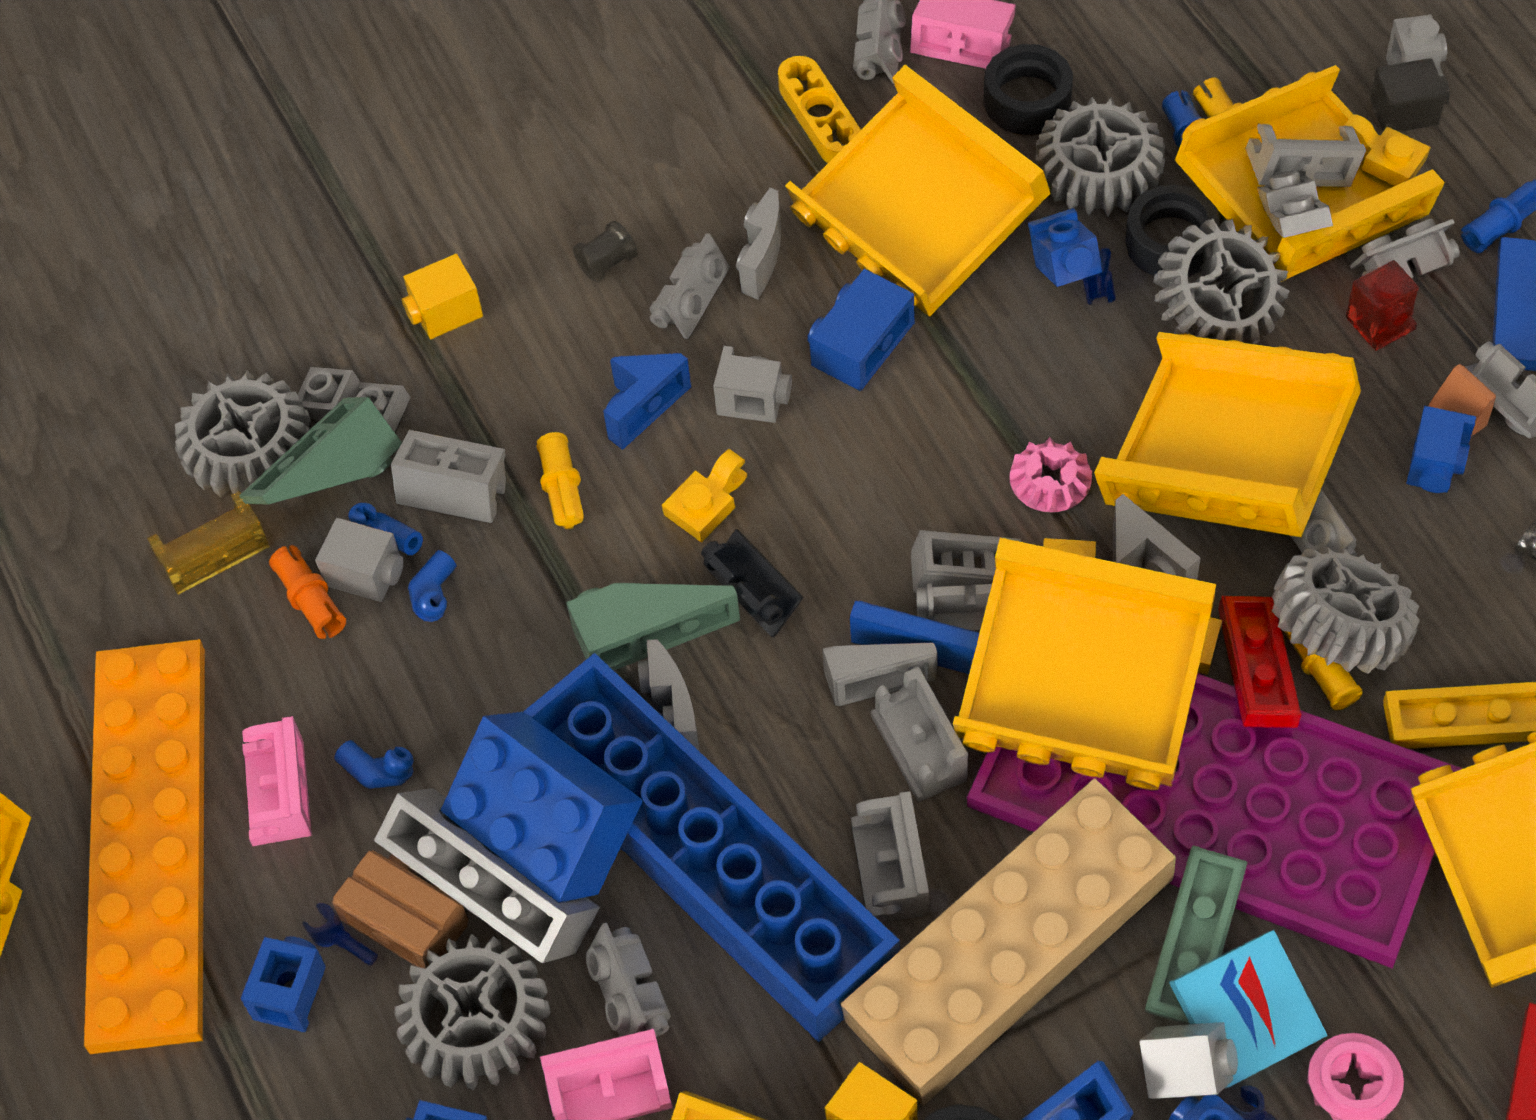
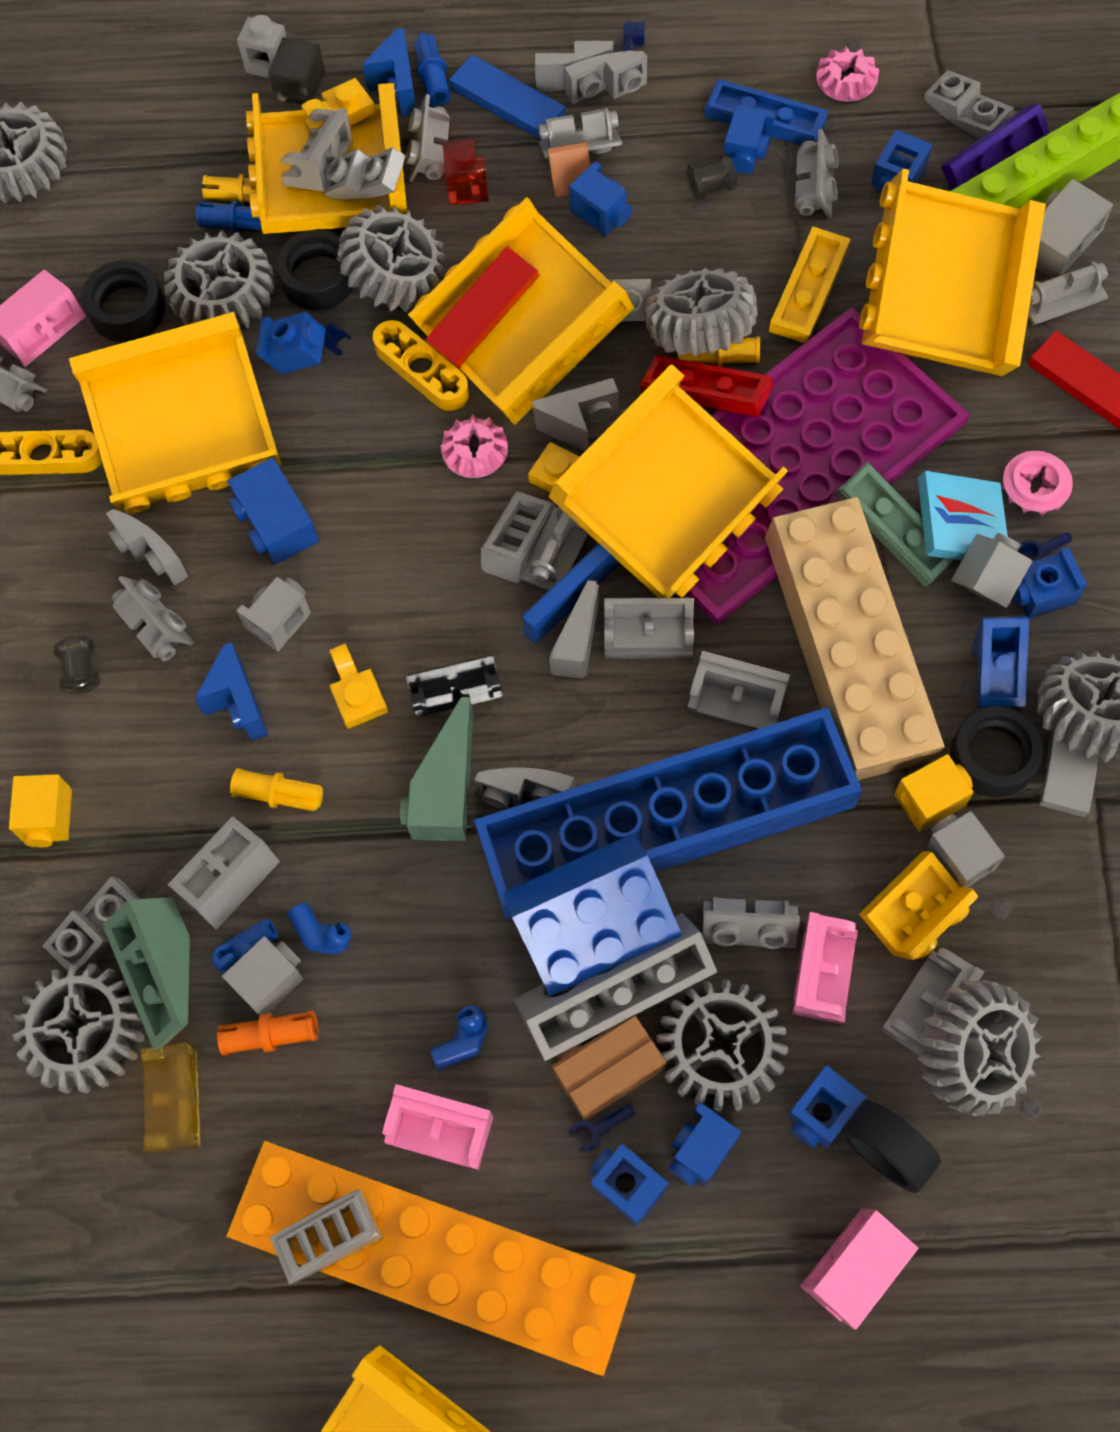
camera: 65 degrees left, 10 degrees up
none -> light grey slope [270,1189,383,1285]
none -> blue slope [363,28,416,117]
none -> yellow beam [373,320,469,411]
none -> red tile [425,246,540,369]
none -> blue brick [668,1102,741,1187]

